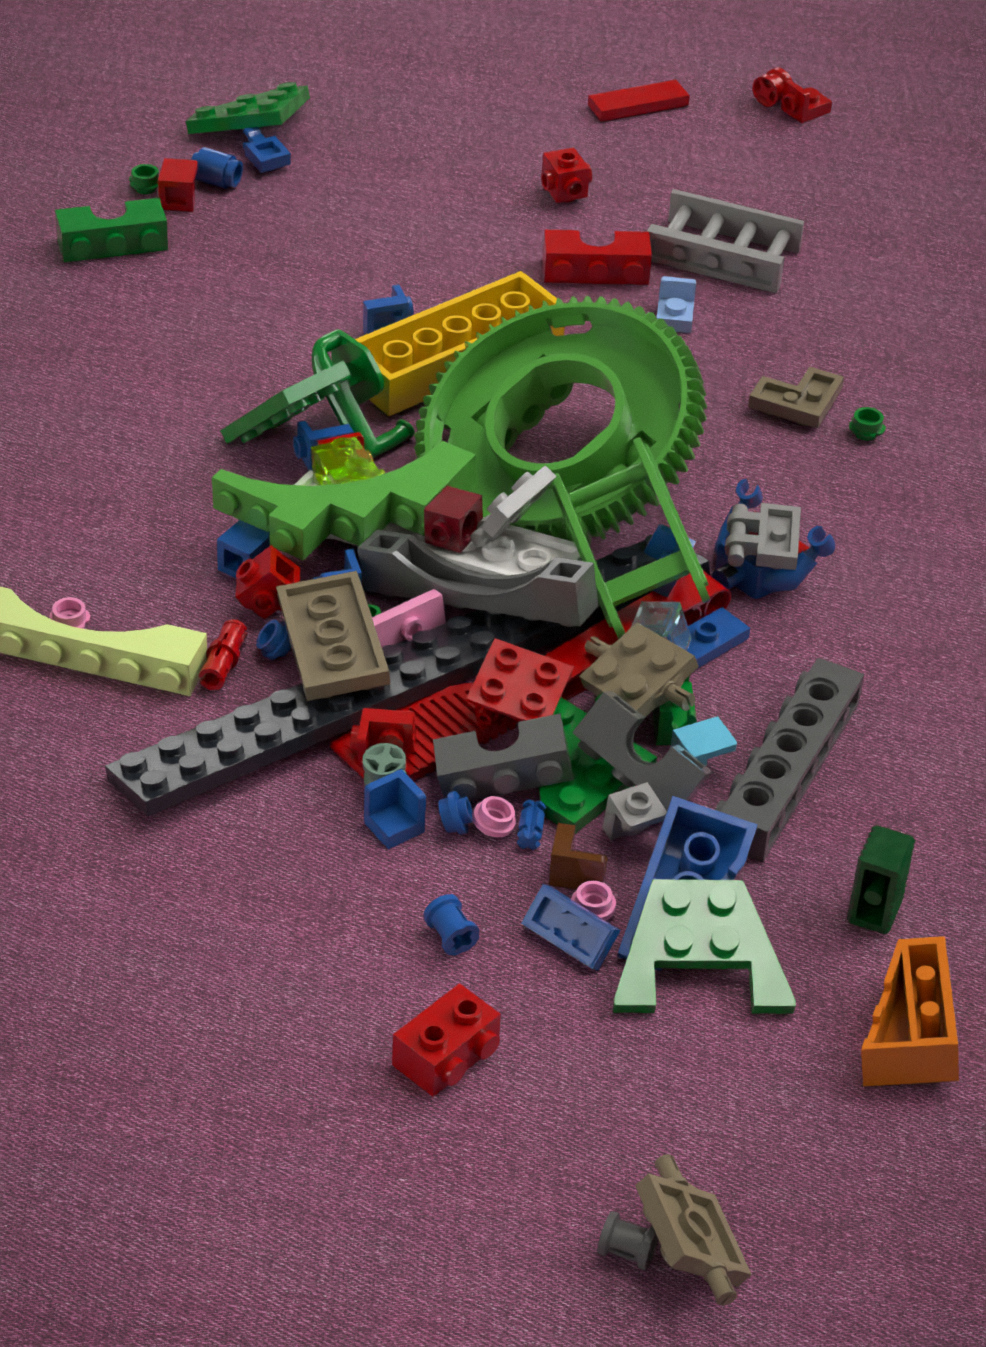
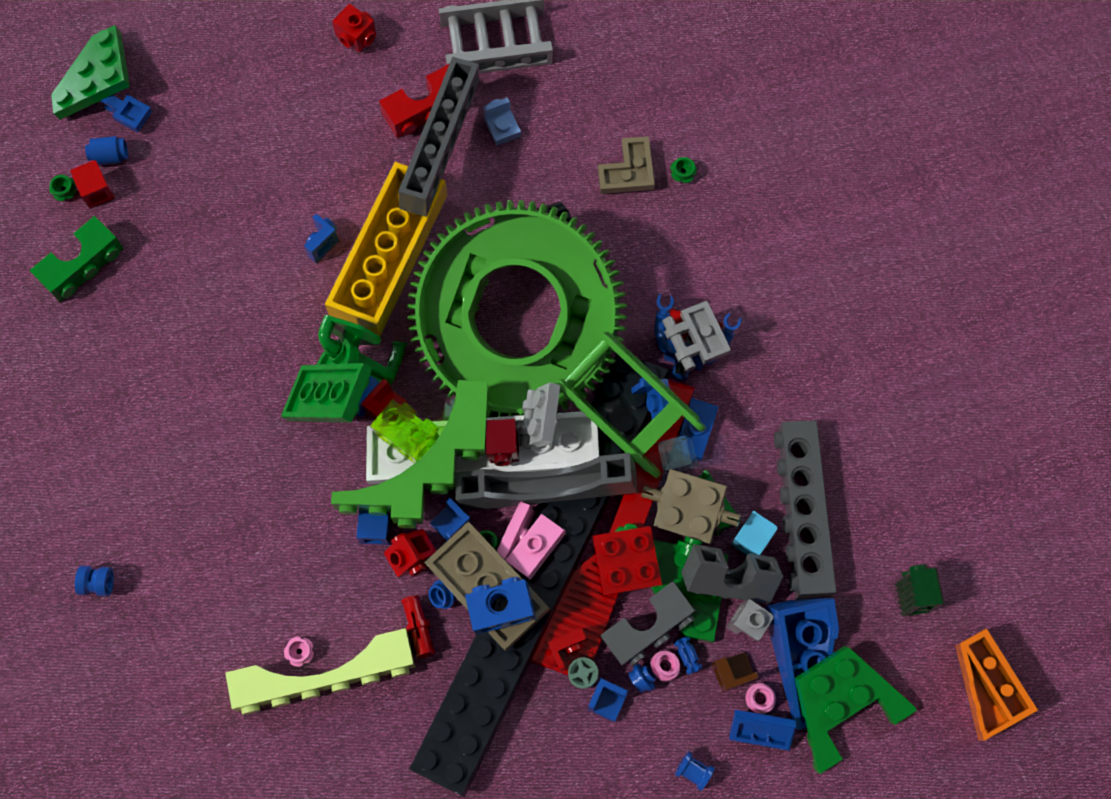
camera: 30 degrees left, 30 degrees up
none -> dark grey brick [398,57,479,217]
none -> blue brick [465,577,537,635]
none -> bright pink plate [505,514,566,580]

